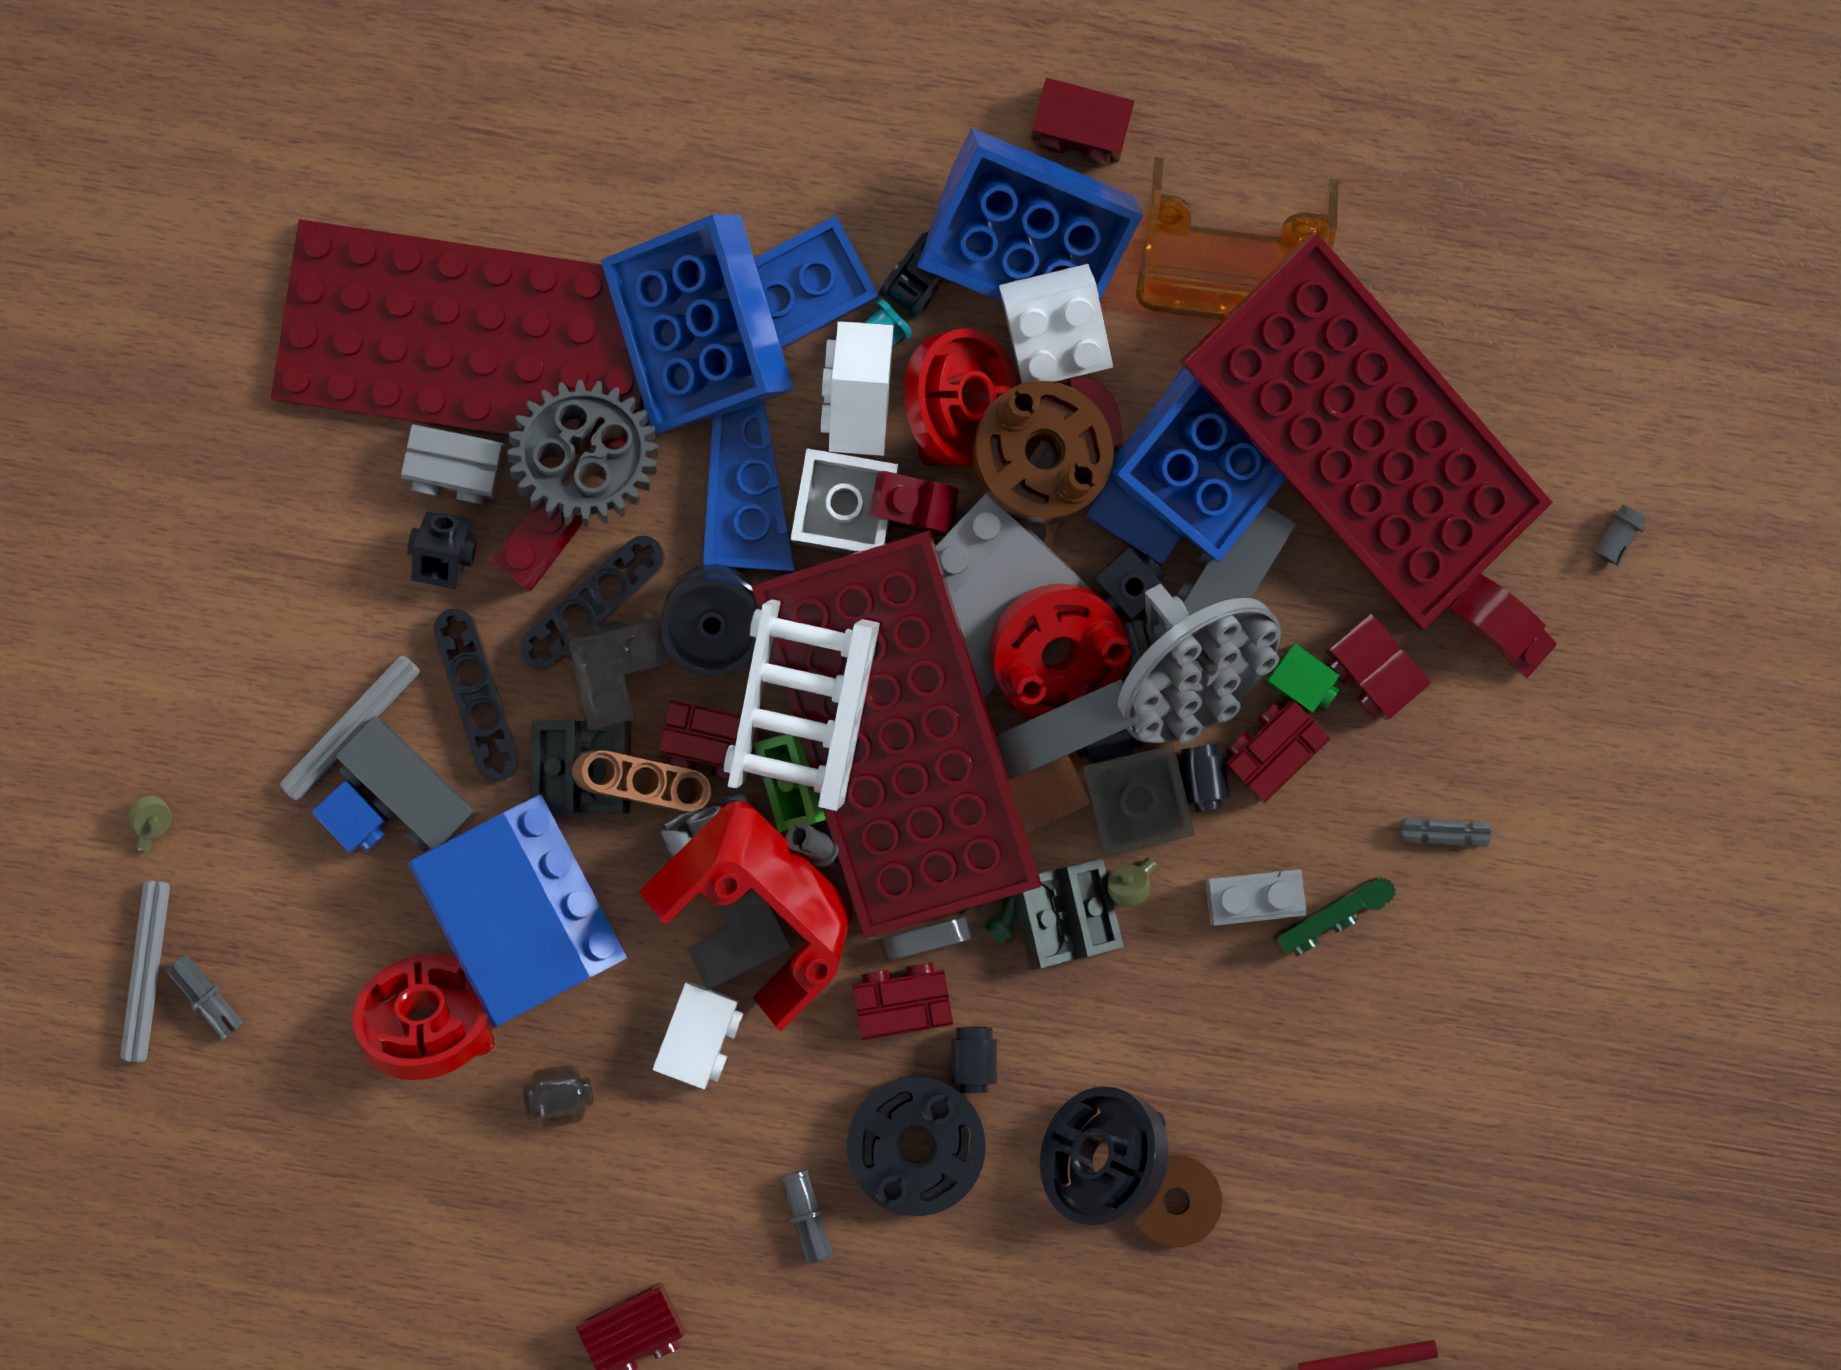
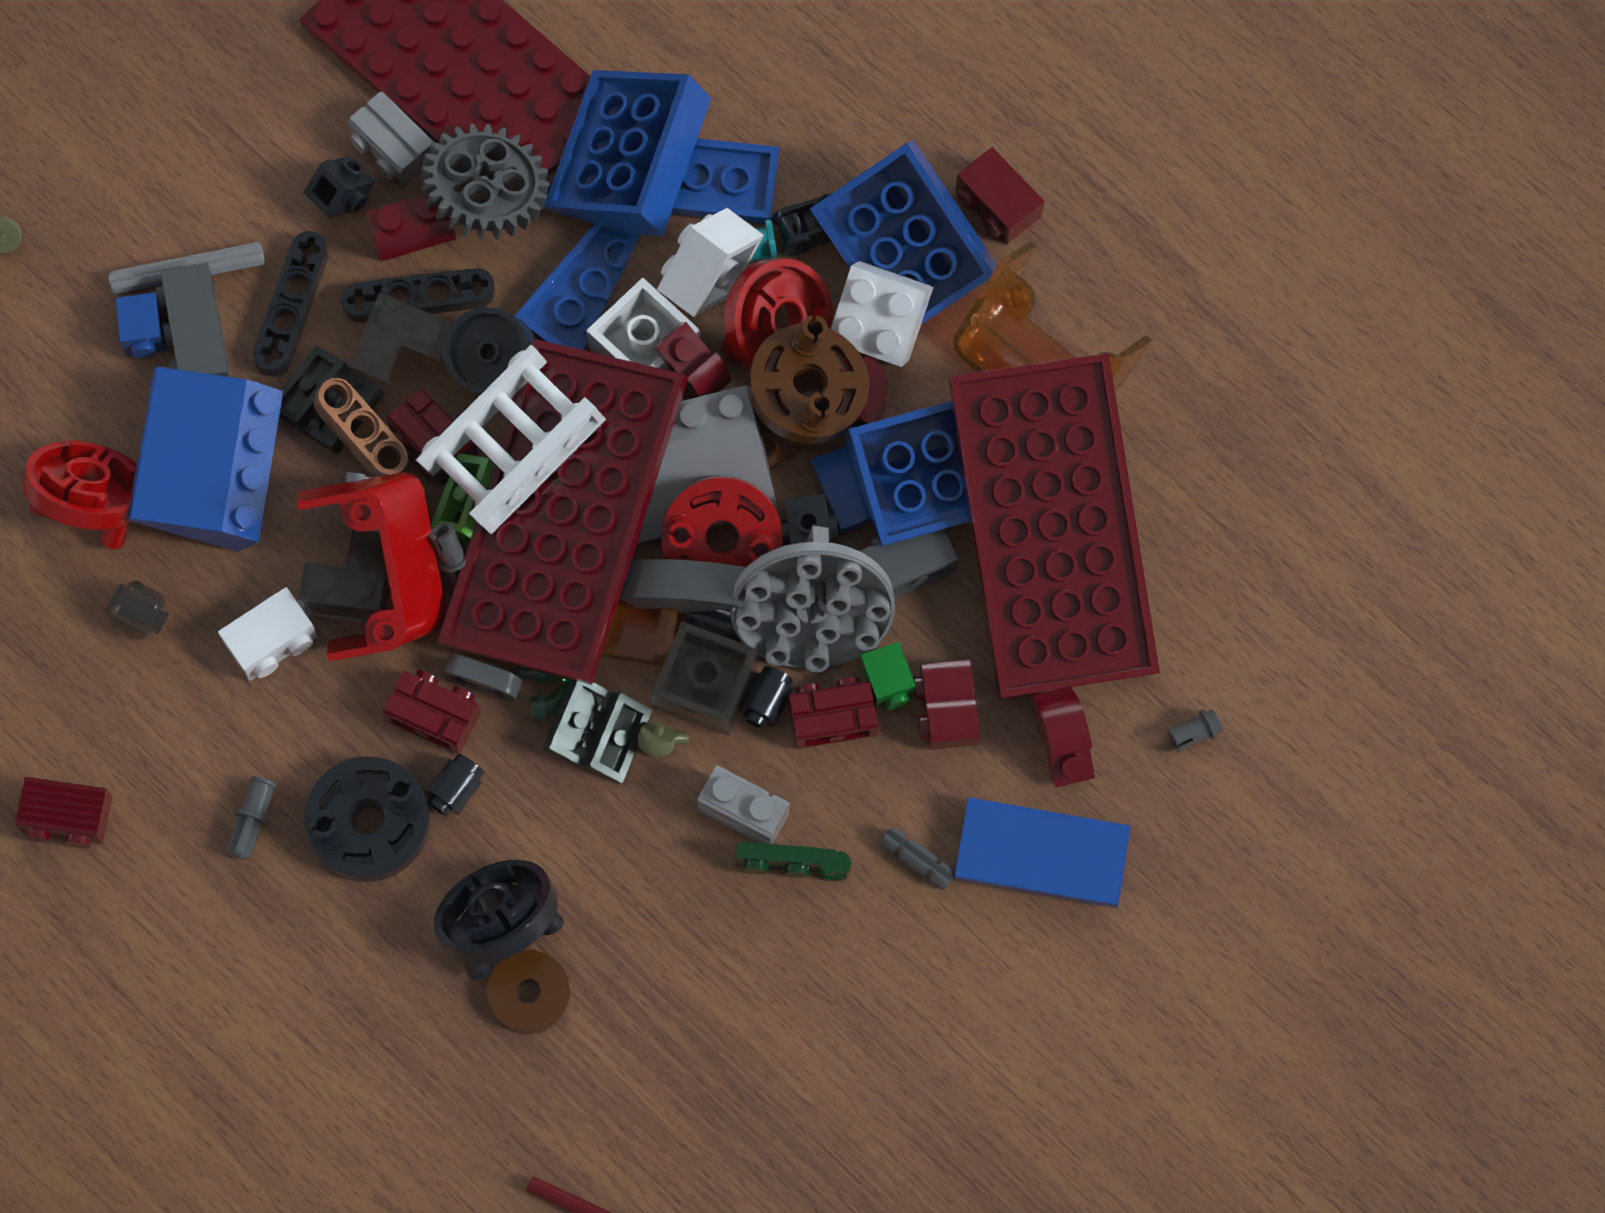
camera: 30 degrees right, 15 degrees down
none -> blue tile [954,797,1131,908]

